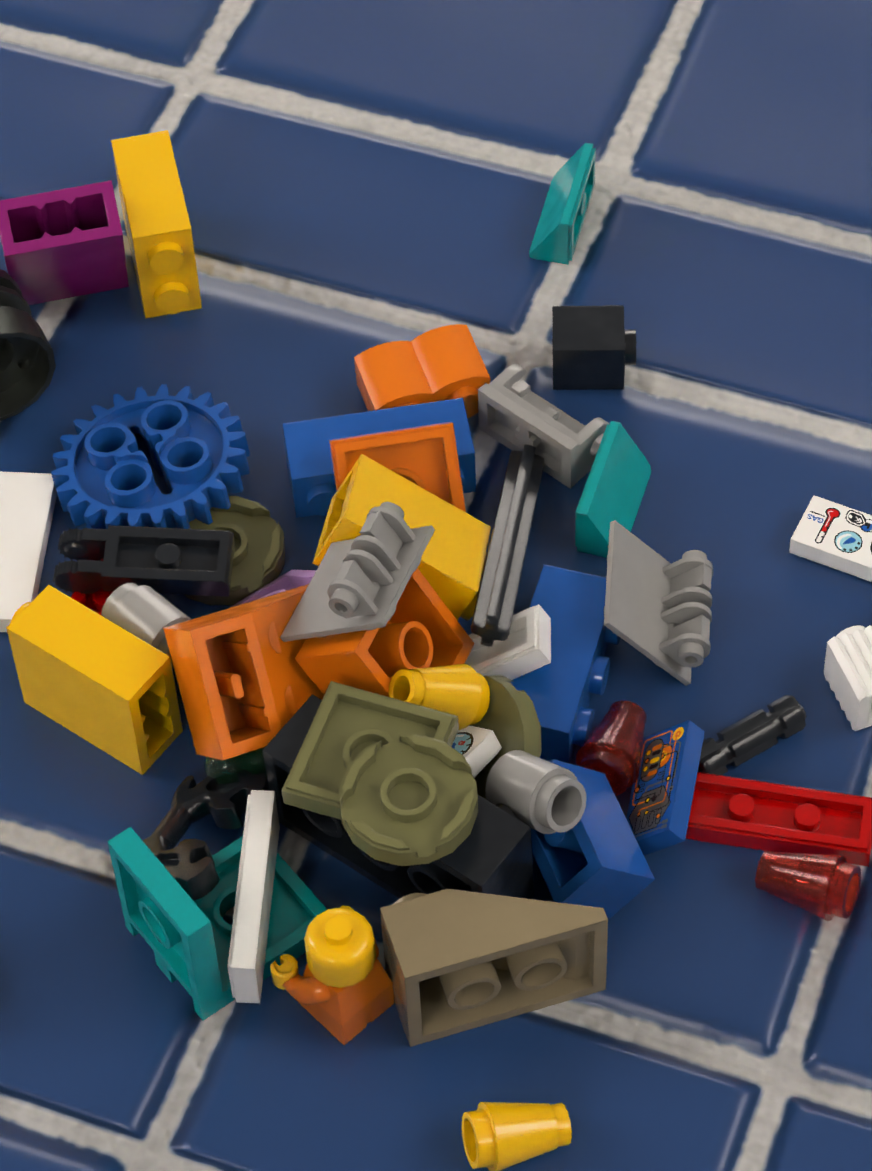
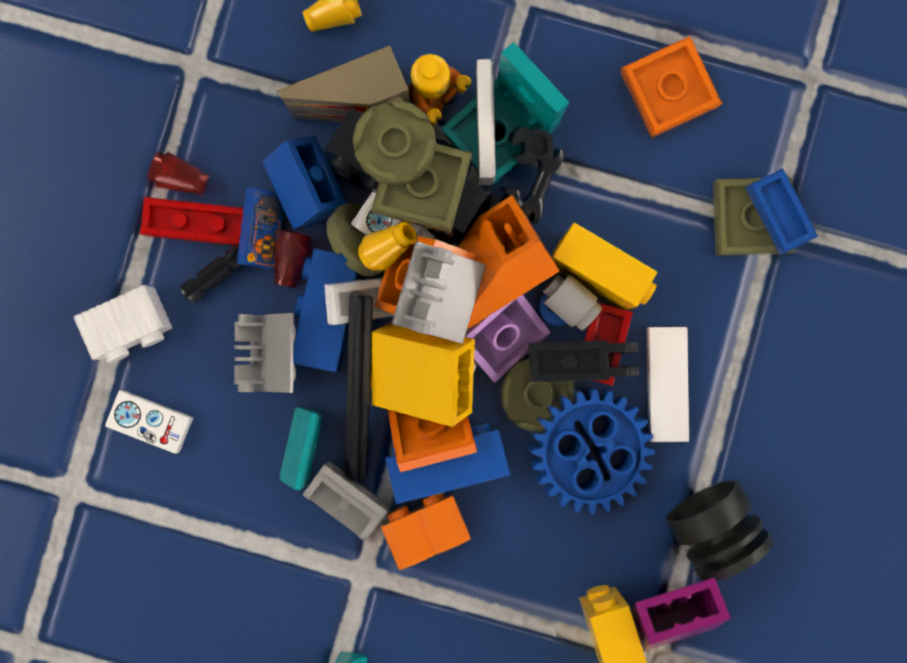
camera: 170 degrees right, 35 degrees up
light grey brick [485,750,587,834] -> none
black brick [552,305,636,390] -> none

